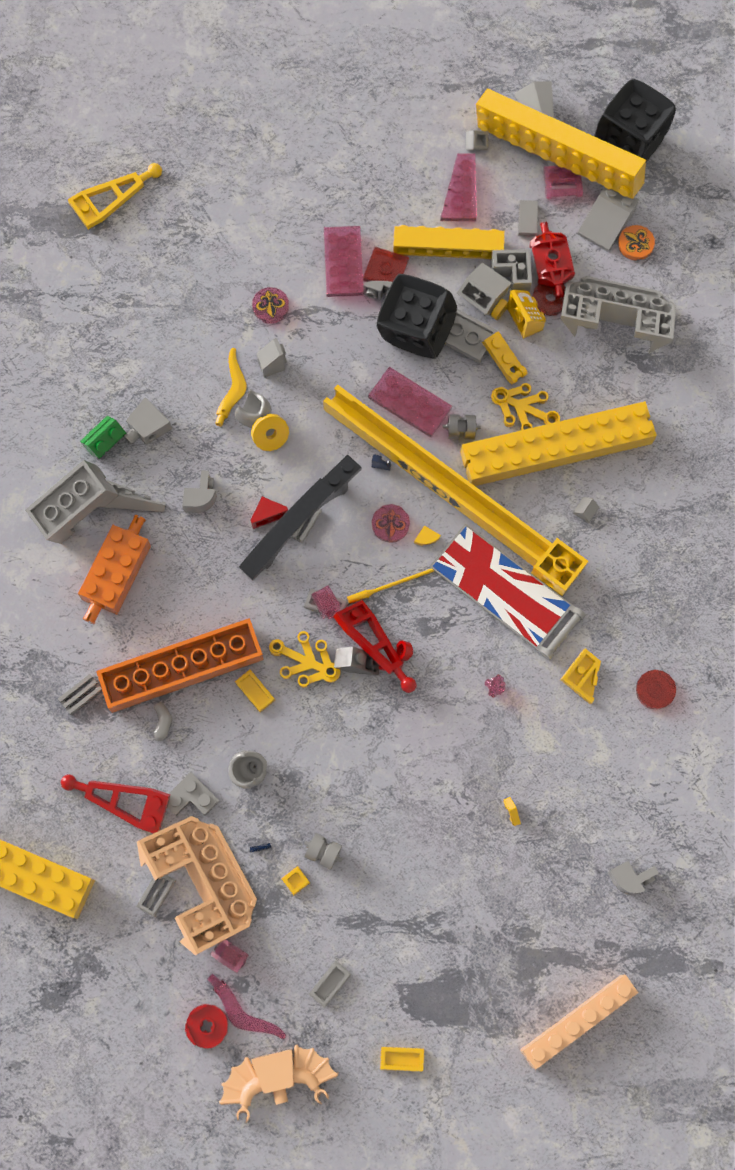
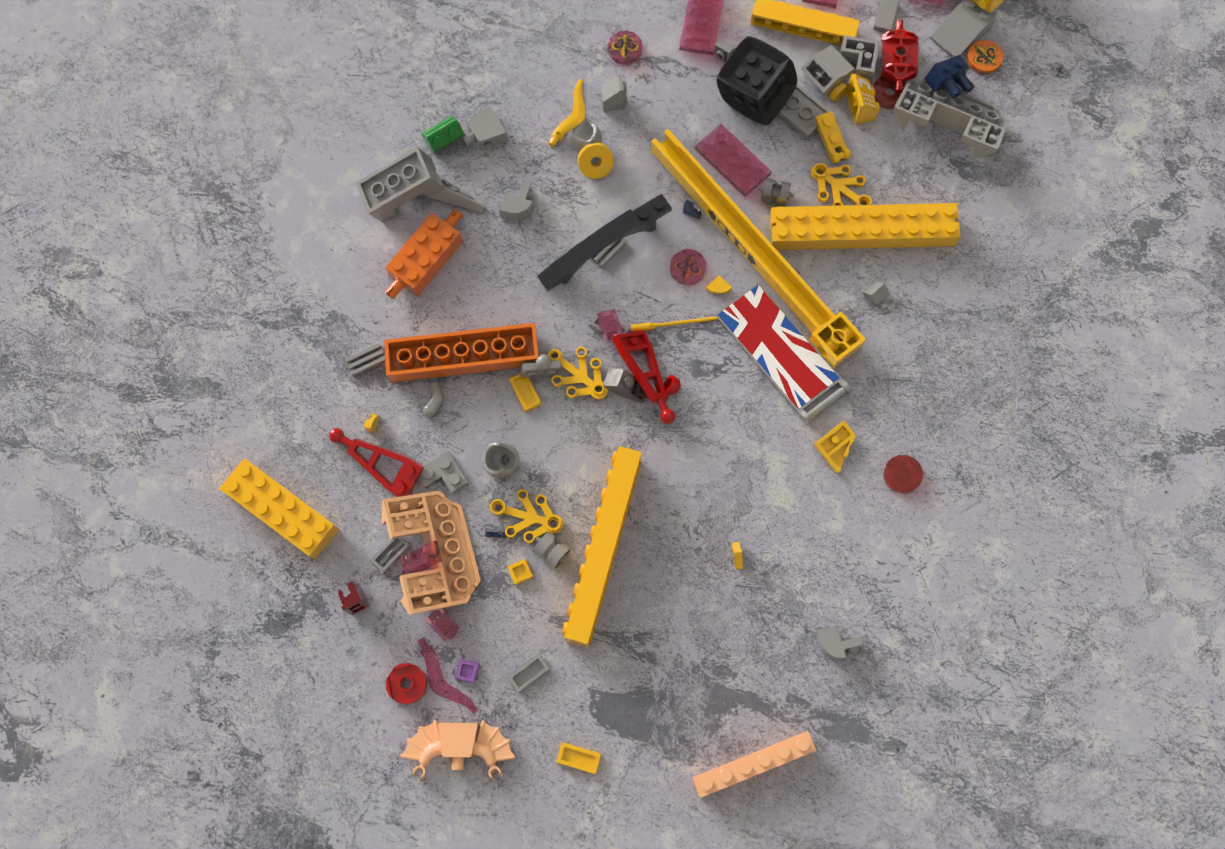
camera: 20 degrees right, 0 degrees up
red slope [250,496,288,529] -> none
clear red tile [363,247,409,282] -> none
clear pink plant [485,674,506,698] -> none
none -> dark red hinge [338,581,369,615]
none -> yellow tile [364,414,380,434]
none -> clear pink hinge [401,540,442,574]
none -> medium lavender tile [455,659,480,684]
none -> yellow plant [490,489,564,544]
none -> light grey plate [520,355,561,379]
none -> yellow piece [562,446,642,648]
none -> dark blue brick [924,55,975,99]

